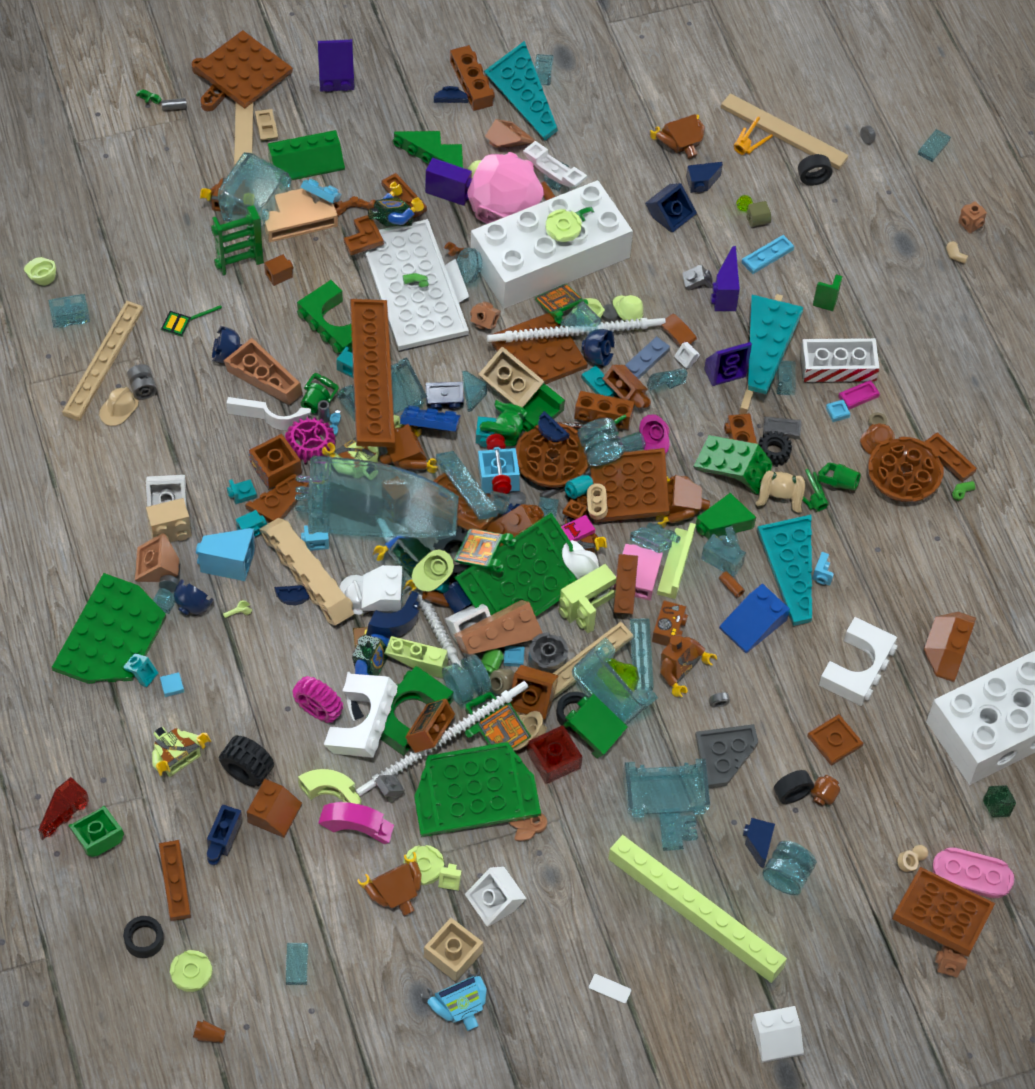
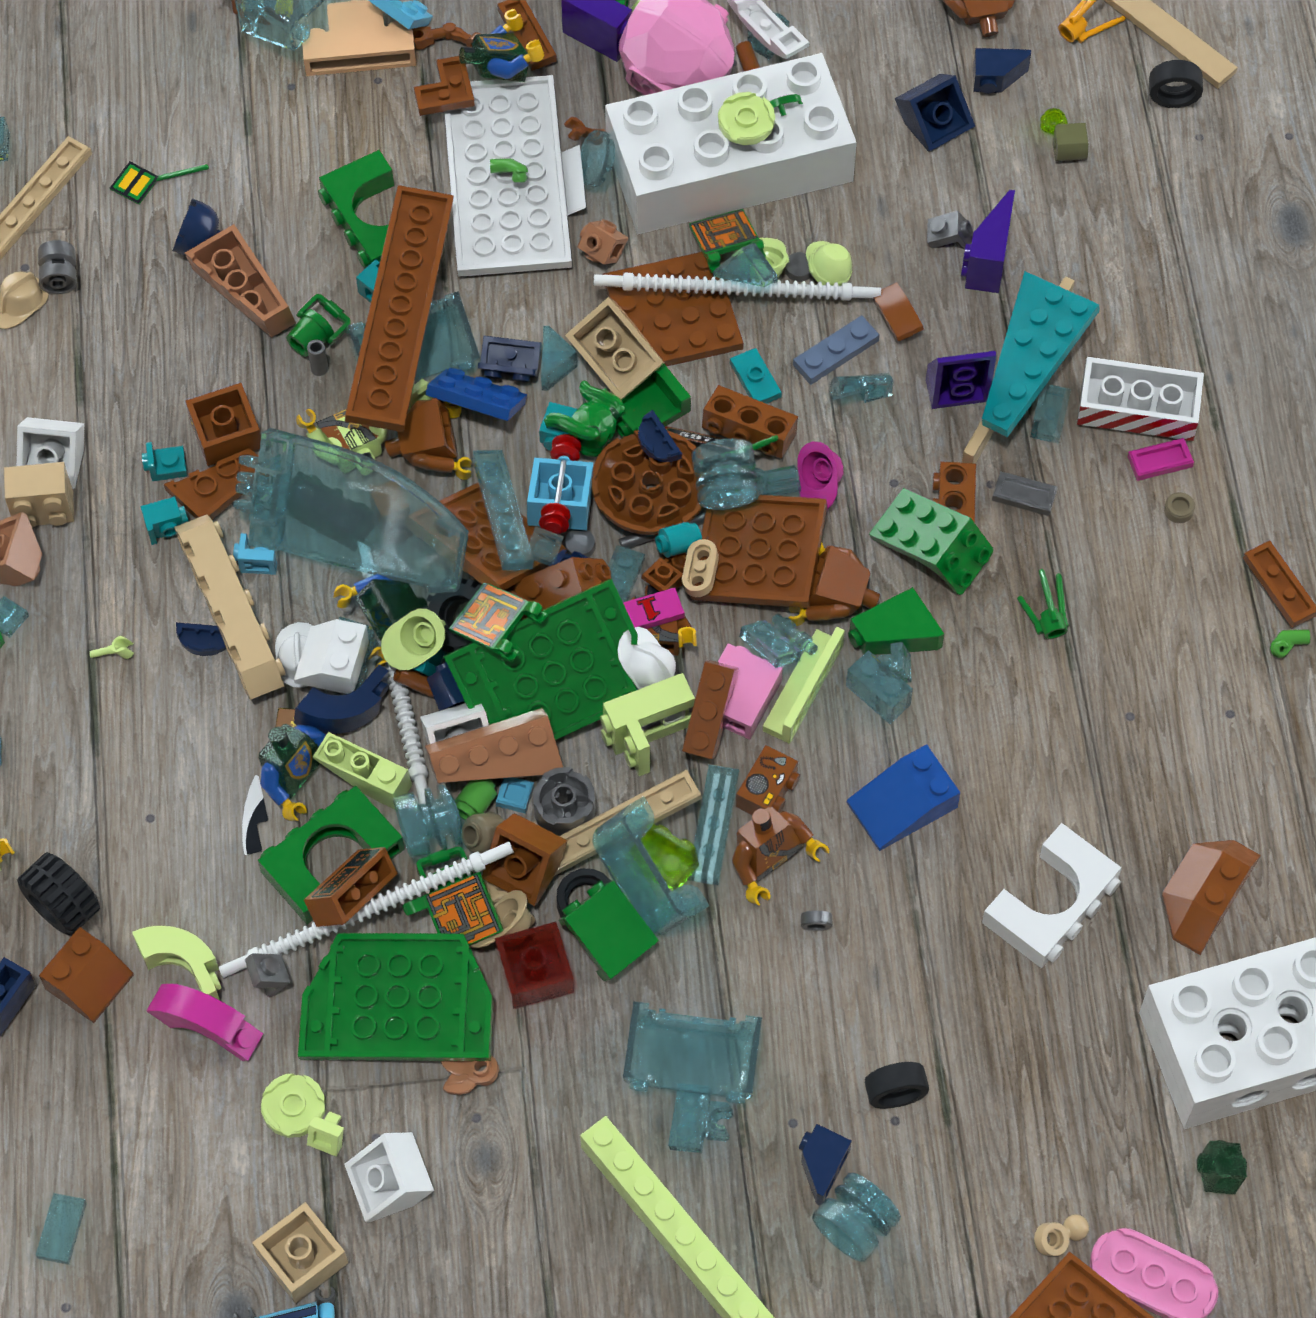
camera: 15 degrees right, 5 degrees up
flat silver tile [159,575,179,593] -> none
dark blue cylinder [174,579,214,616] -> none
medium azure slope [196,528,255,581] -> none
green fence [211,205,264,276] -> none
white piece [227,397,312,430] -> none
dark orange brick [264,254,294,286] -> none
dark pink gear [285,416,336,464] -> none
dark pink gear [292,676,344,723] -> none
white arch [324,674,398,757] -> none
medium azure piece [330,410,341,436] -> none
dark orange torso [357,852,422,916] -> none
dark blue cylinder [582,329,615,366] -> none
dark orange brick [602,364,651,408] -> none
white tile [674,342,700,368] -> none
dark grey plate [695,724,758,788] -> none
dark orange axle [719,571,745,598] -> none
medium azure tile [741,235,795,274] -> none
tan hair [756,471,805,513] -> none
teal wing [757,514,812,626] -> none
black tyre [758,431,792,467] -> none
dark orange tile [807,714,864,766] -> none
dark orange head [811,775,841,806] -> none
medium azure bracket [812,552,834,586] -> none
green panel [813,274,843,311] -> none
green piece [818,462,861,491] -> none
medium azure tile [826,400,851,422] -> none
flat silver tile [860,125,876,144] -> none
dark orange hat [860,423,895,454] -> none
dark orange brick [868,436,944,502] -> none

